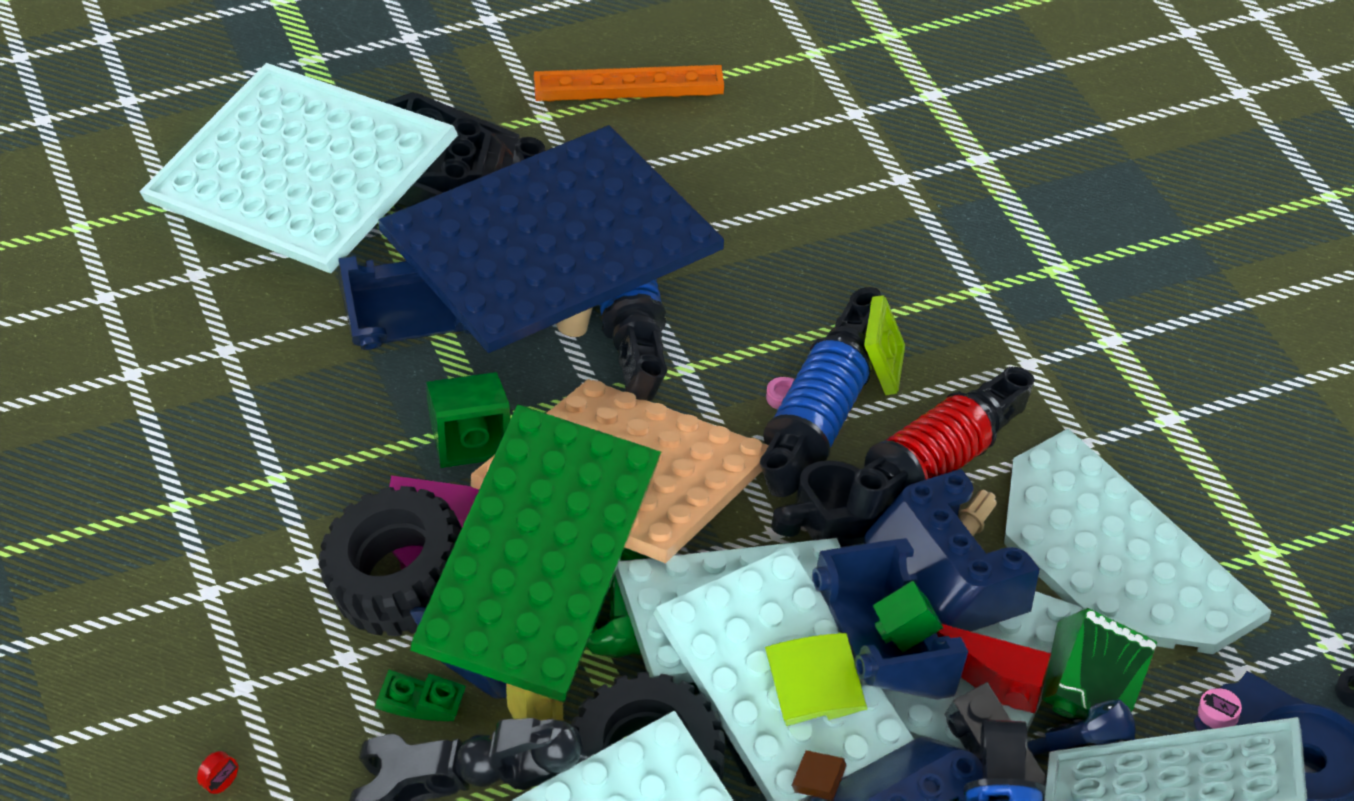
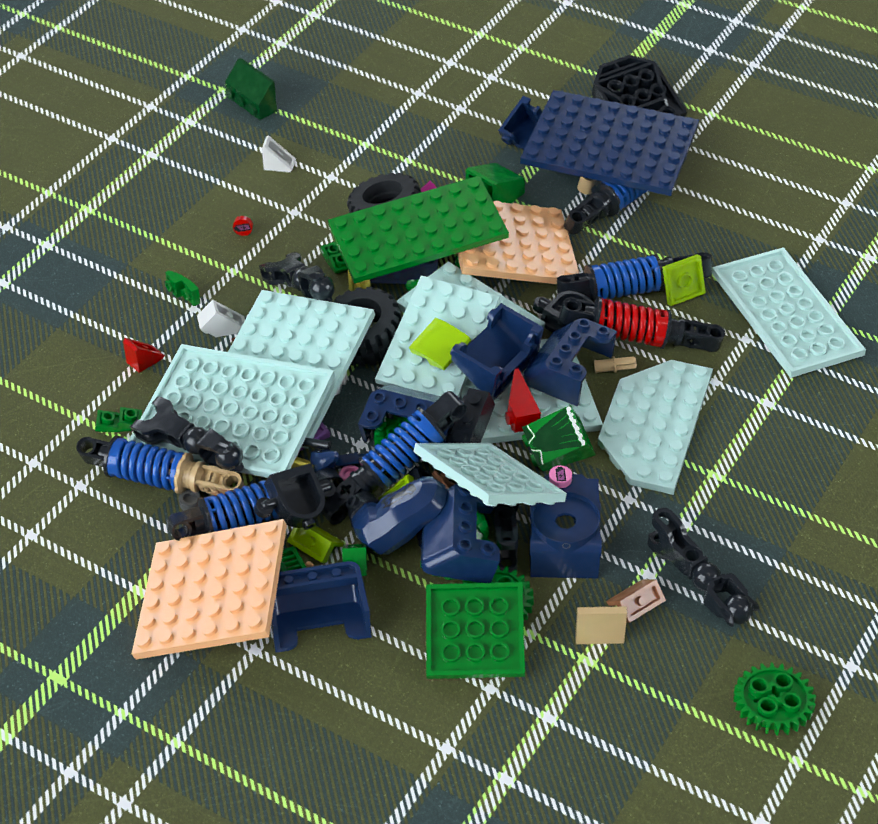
camera: 55 degrees right, 0 degrees up
light aqua plate [140,63,458,274] -> none
orange plate [534,65,724,102] -> none
reddish brown tile [792,750,847,801] -> none
green brick [873,581,943,652] -> none
dark blue animal [1027,700,1136,756] -> none
none -> white slope [262,135,296,172]
none -> light aqua plate [712,247,866,378]

